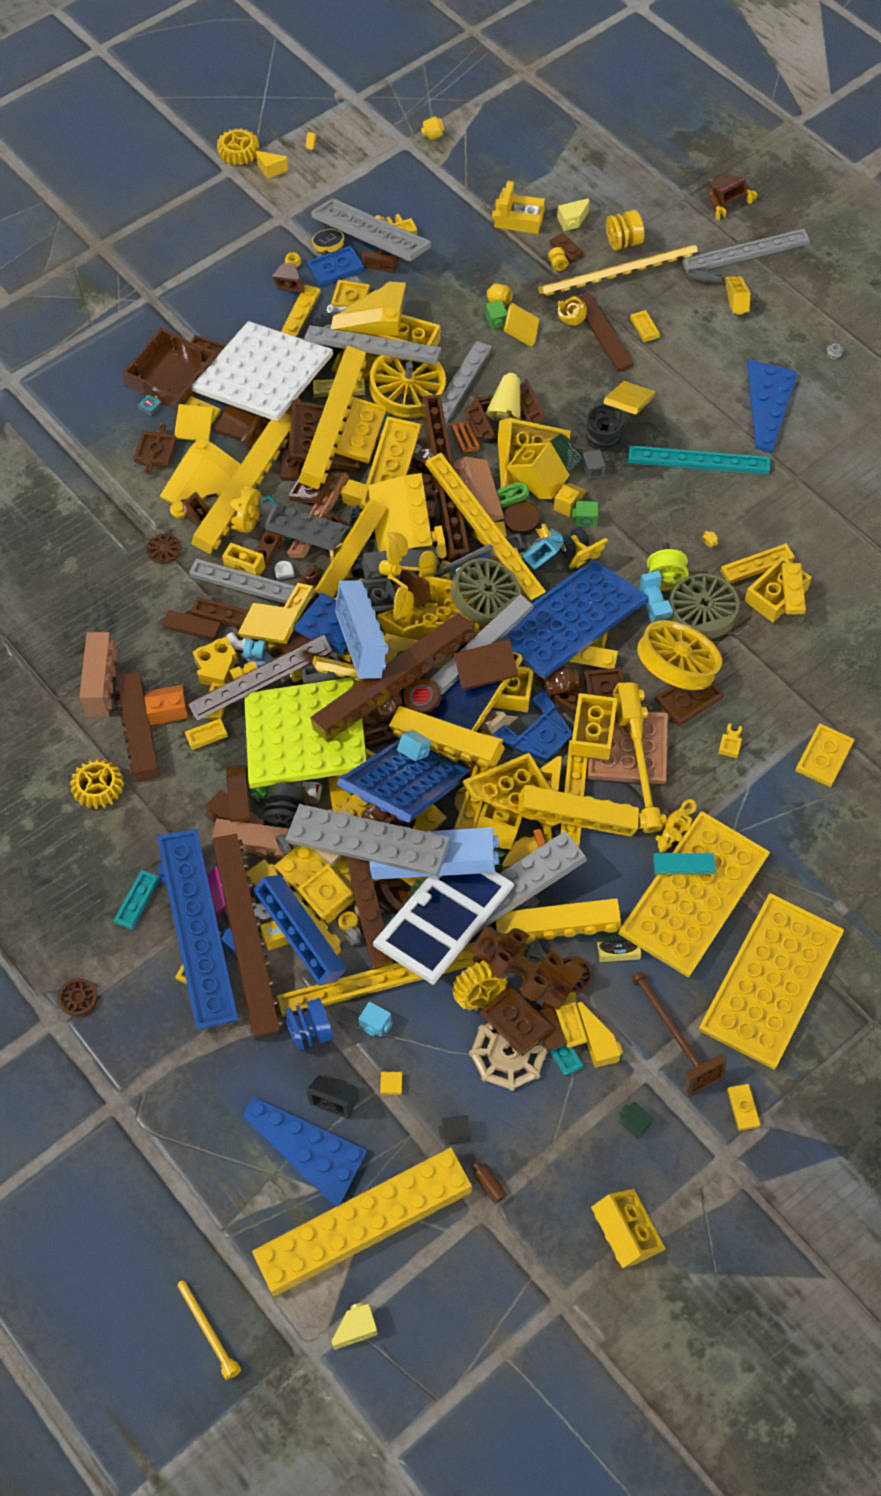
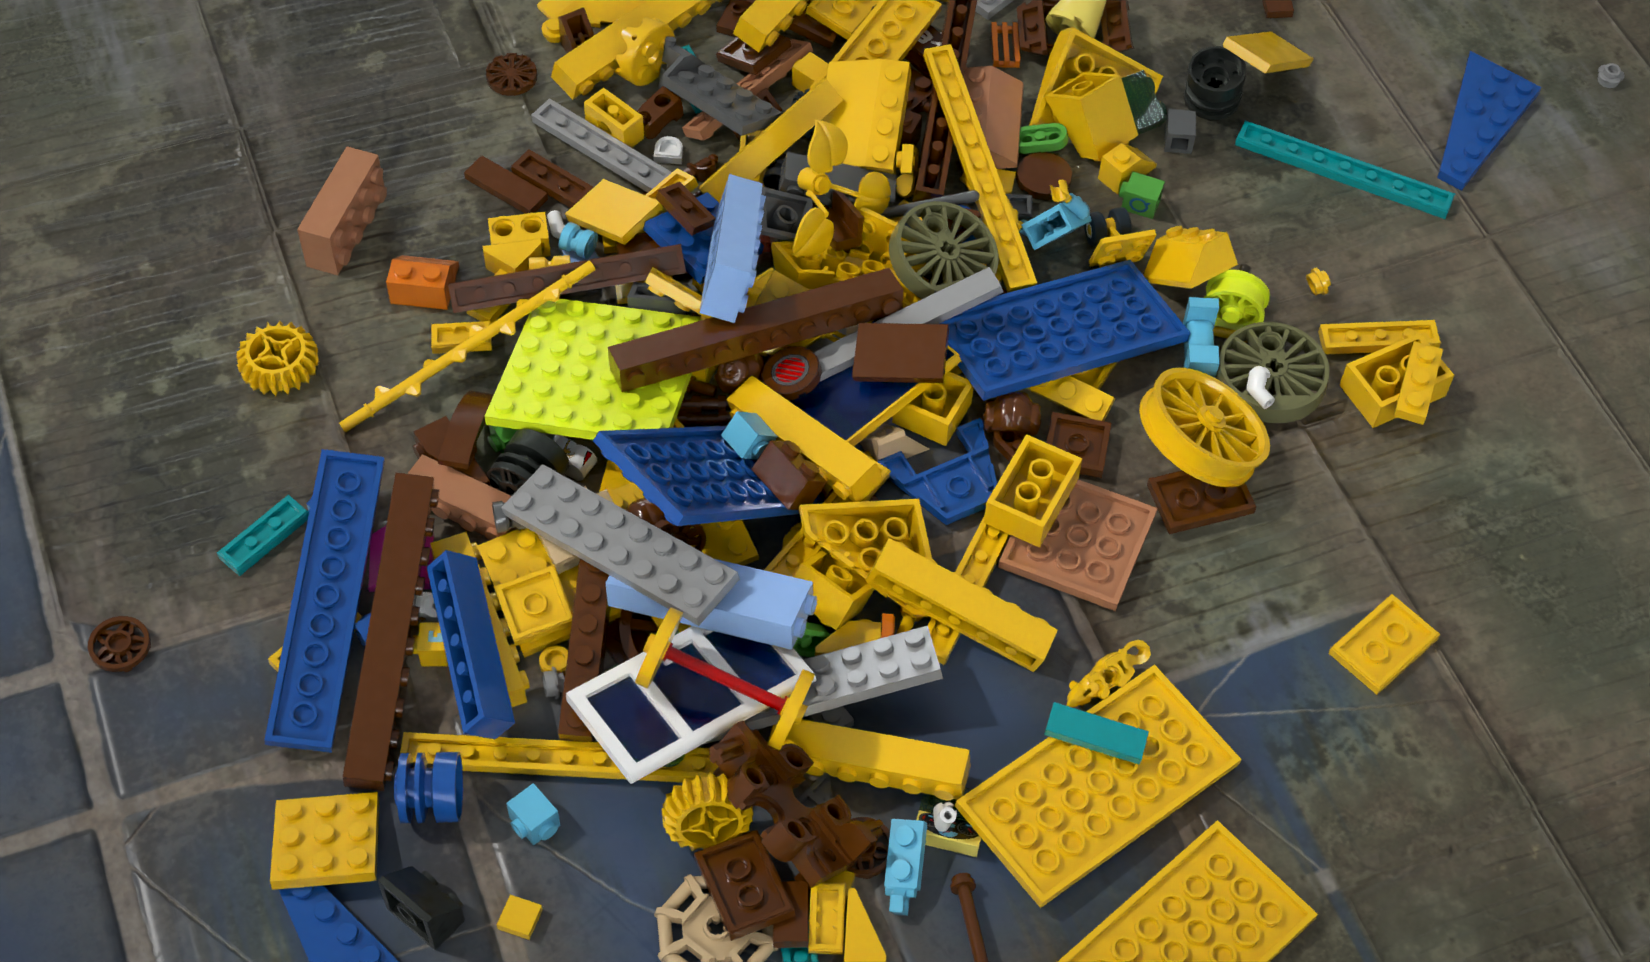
camera: 15 degrees right, 5 degrees down
reddish brown brick [114,671,160,782] -> none
yellow slope [539,756,562,791] -> none
yellow bar [613,683,667,833] -> none
yellow plate [718,723,742,758] -> none
none -> yellow plate [270,792,379,890]
none -> yellow plant [339,260,596,433]
none -> yellow piece [635,607,815,751]
none -> reddish brown plate [656,181,716,236]
none -> reddish brown brick [751,440,827,510]
none -> medium azure hinge [884,819,927,916]
none -> white arm [933,802,957,832]
none -> yellow slope [1143,226,1238,289]
none -> white arm [1246,366,1275,409]

